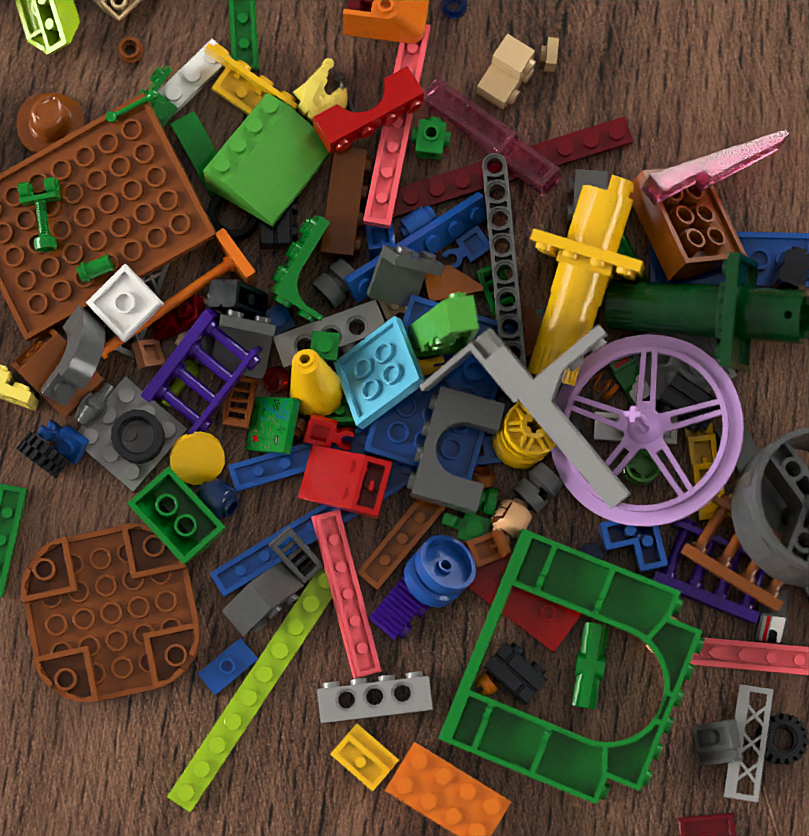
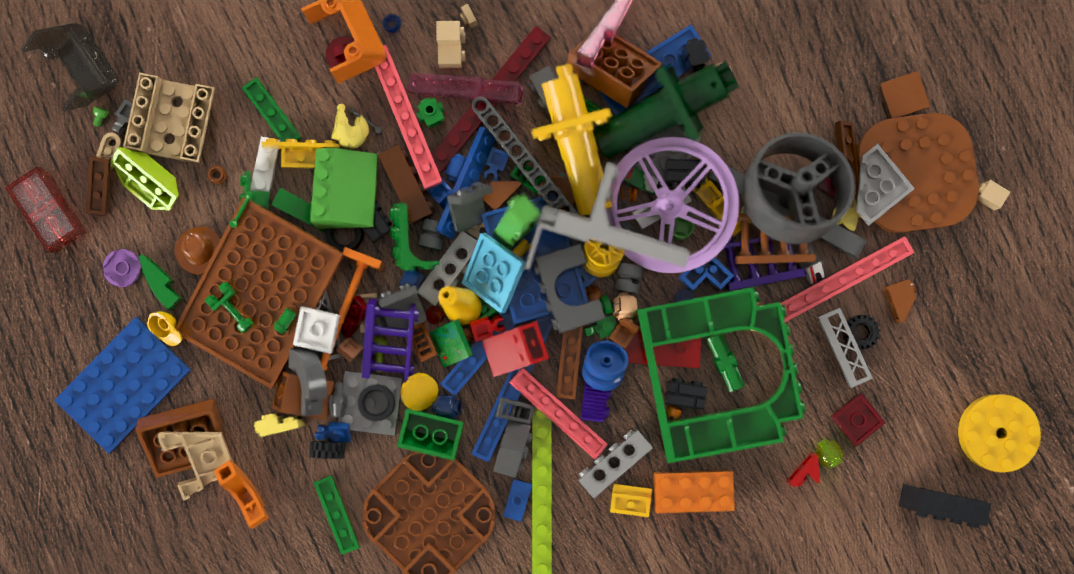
camera: 35 degrees left, 5 degrees up
black brick [207,279,268,319] -> none
green plate [310,330,340,362] -> none
red arch [313,66,425,153] -> none
dark grey plate [692,719,743,766] -> none

